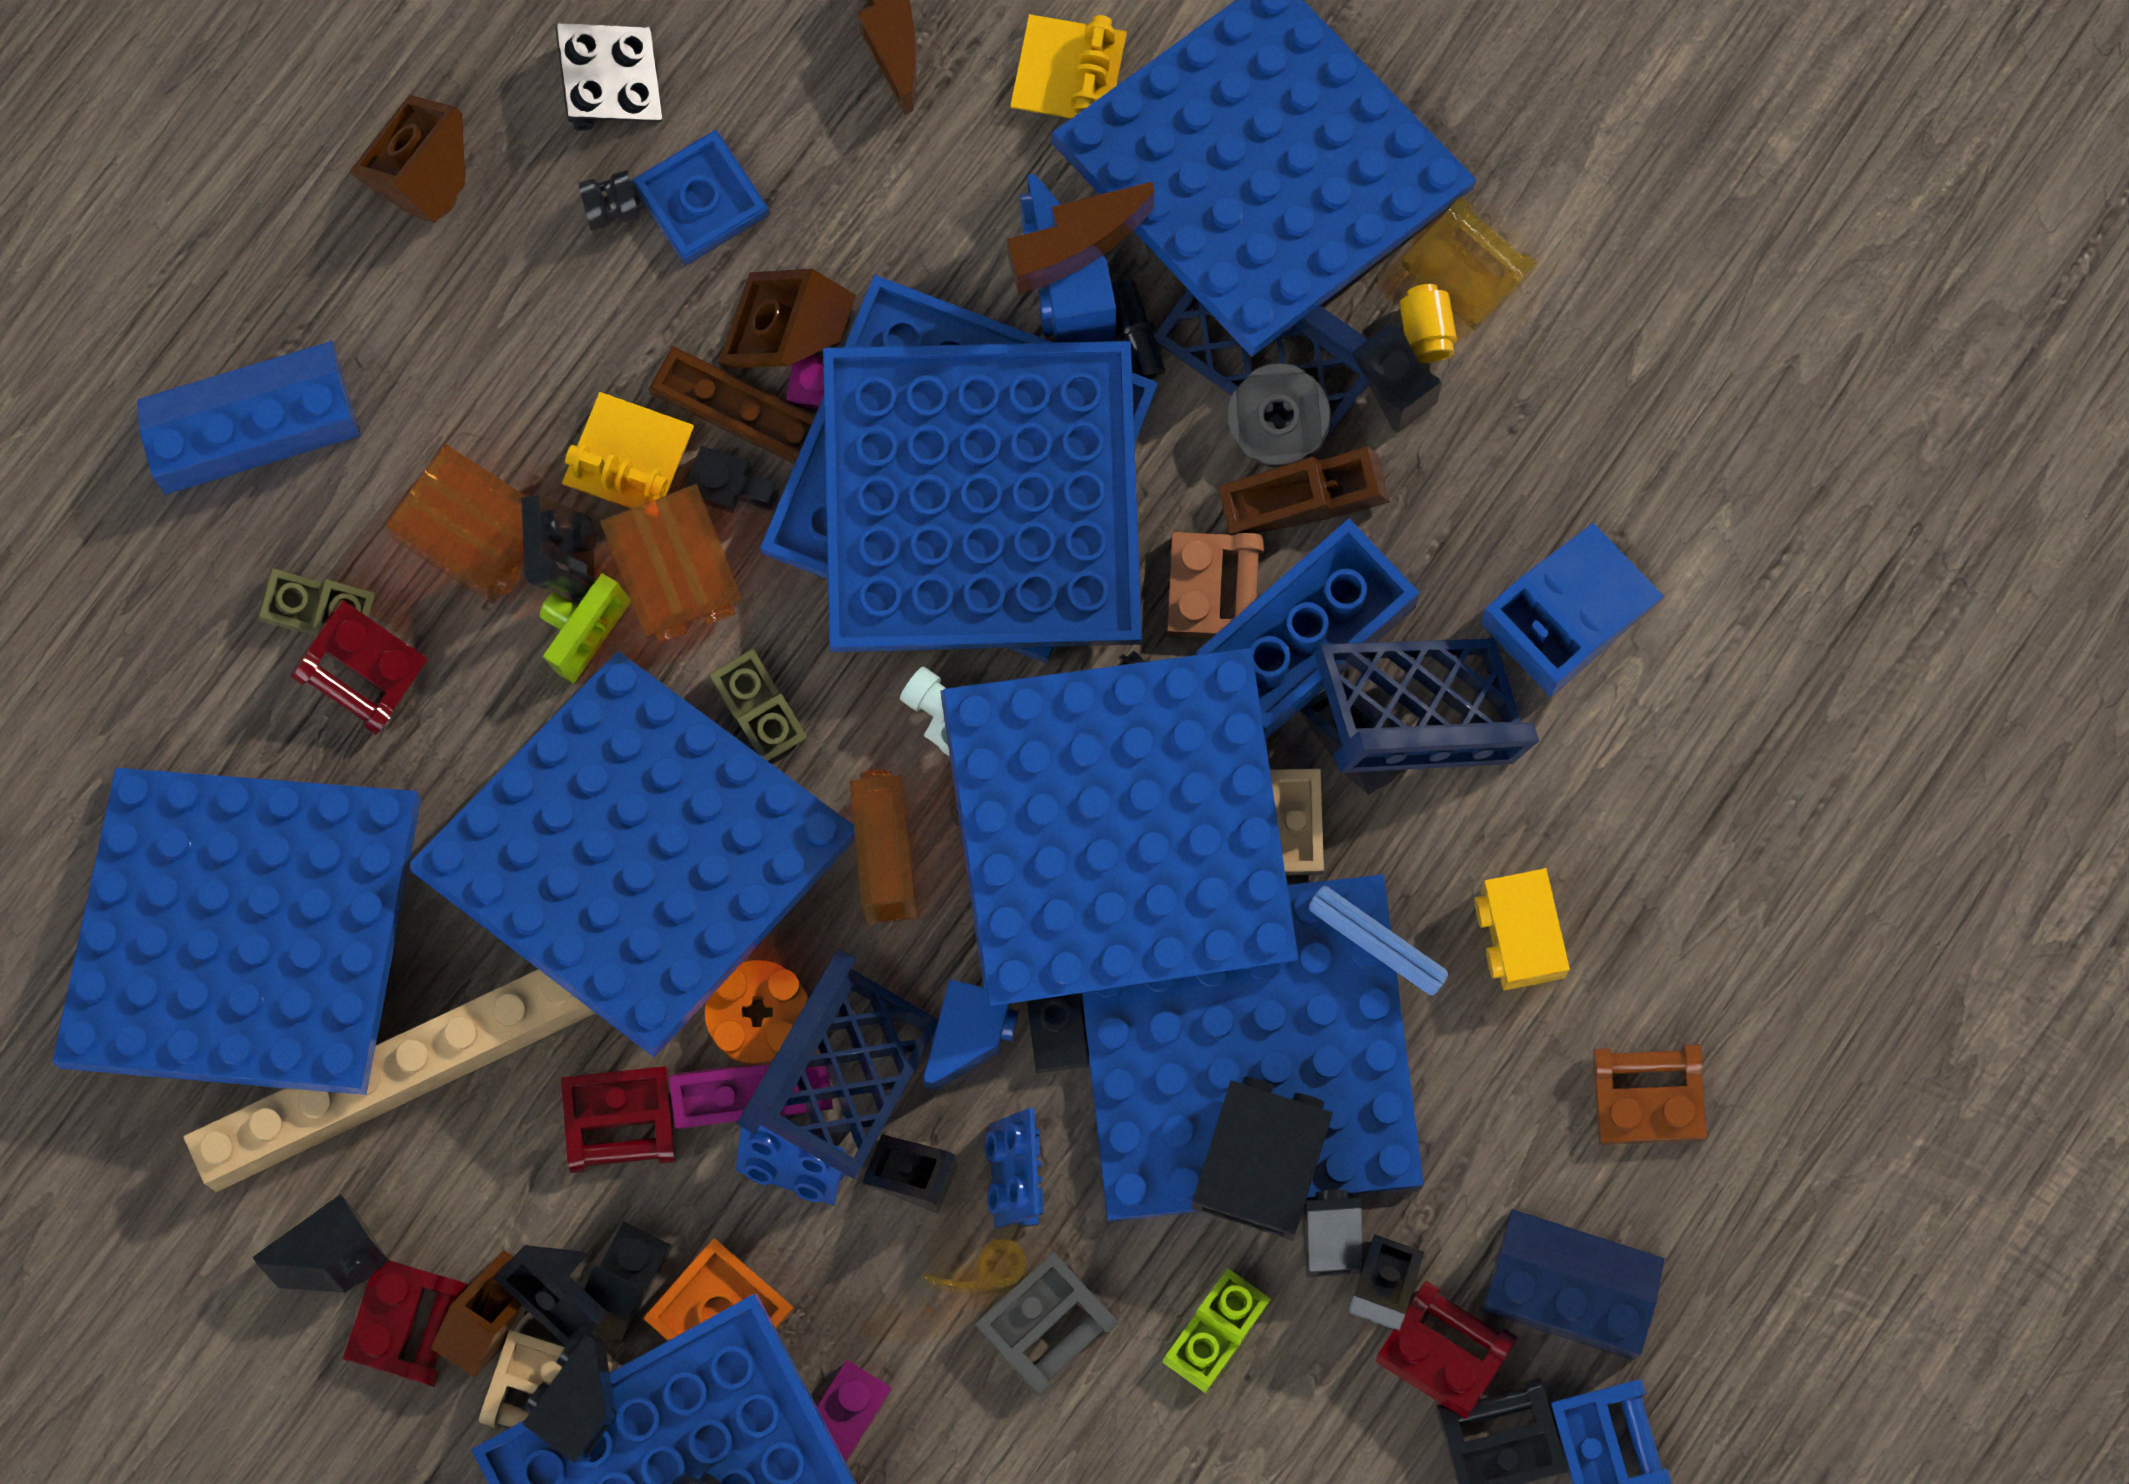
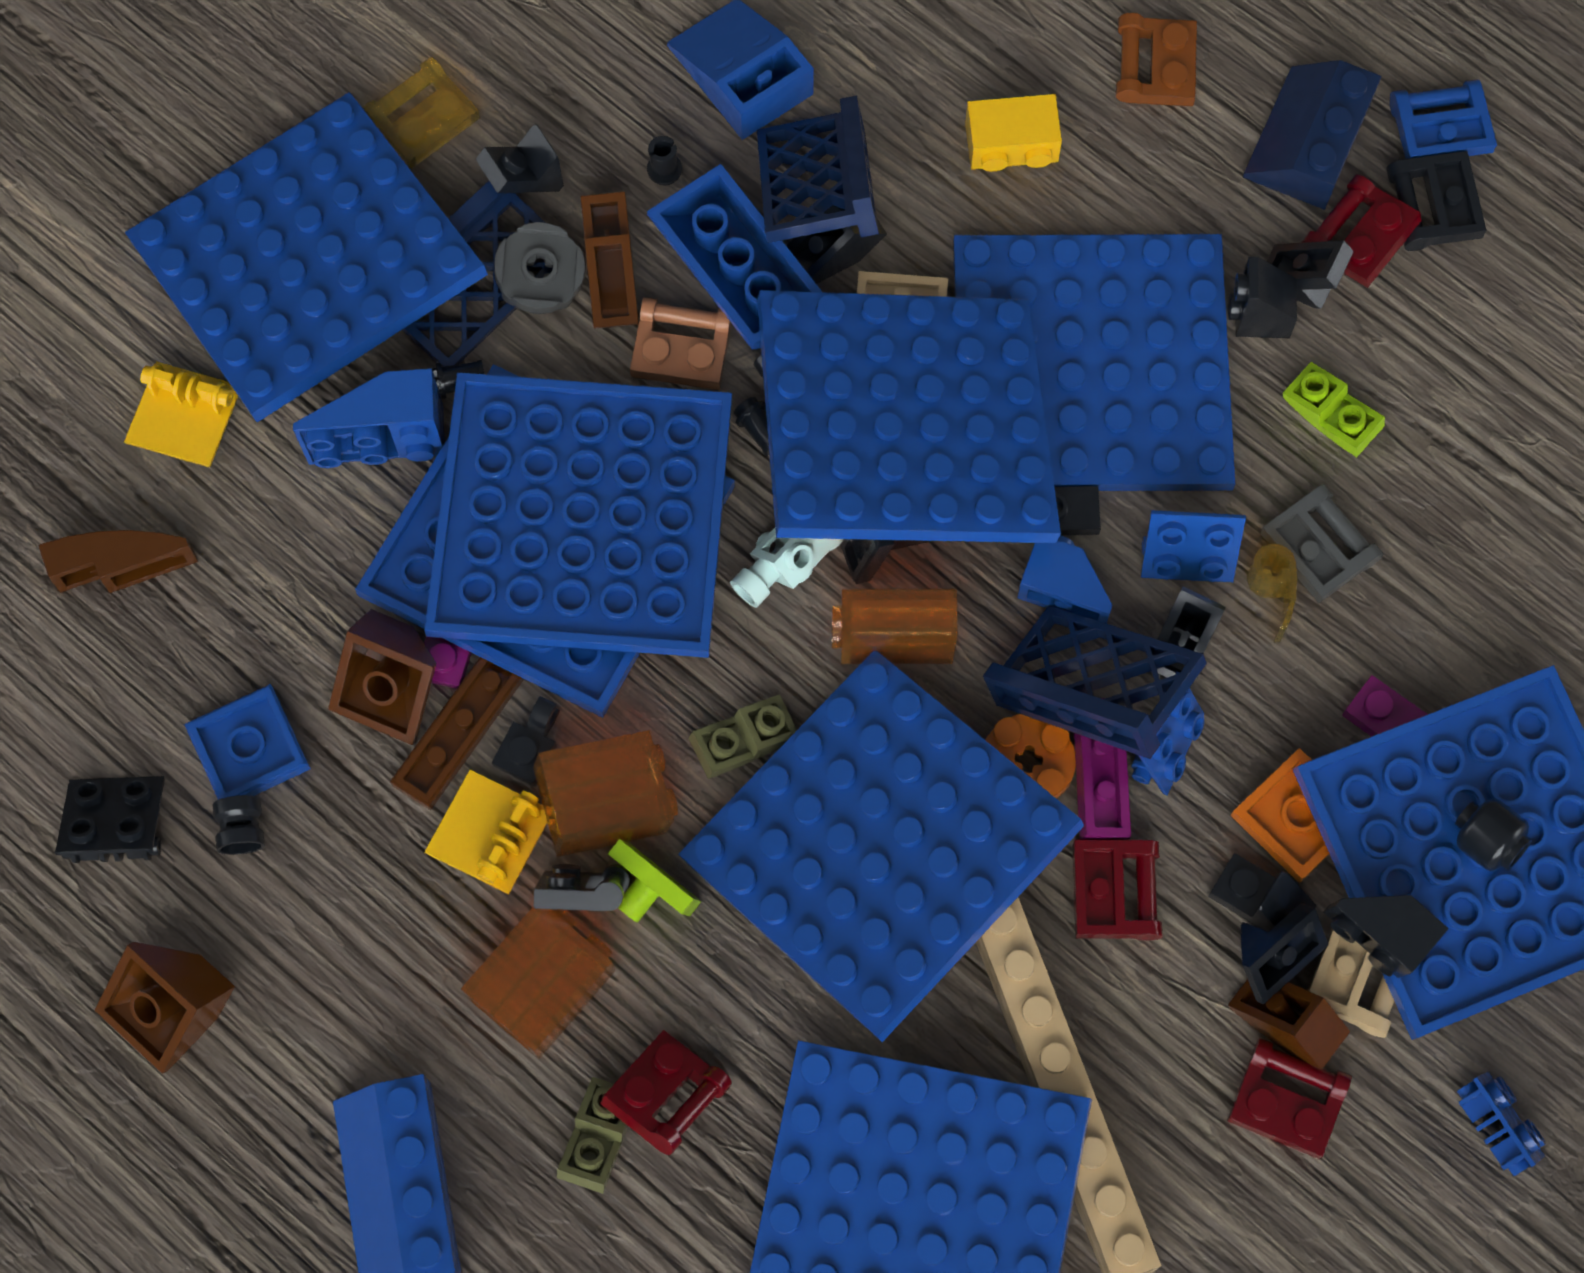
camera: 85 degrees left, 5 degrees down
black slope [252,1194,389,1293] -> none
reddish brown slope [1007,181,1155,294] -> none
black brick [1191,1077,1333,1241] -> none
medium blue axle [1309,886,1448,995] -> none
yellow brick [1399,284,1457,363] -> none
none -> black pin [647,136,682,186]

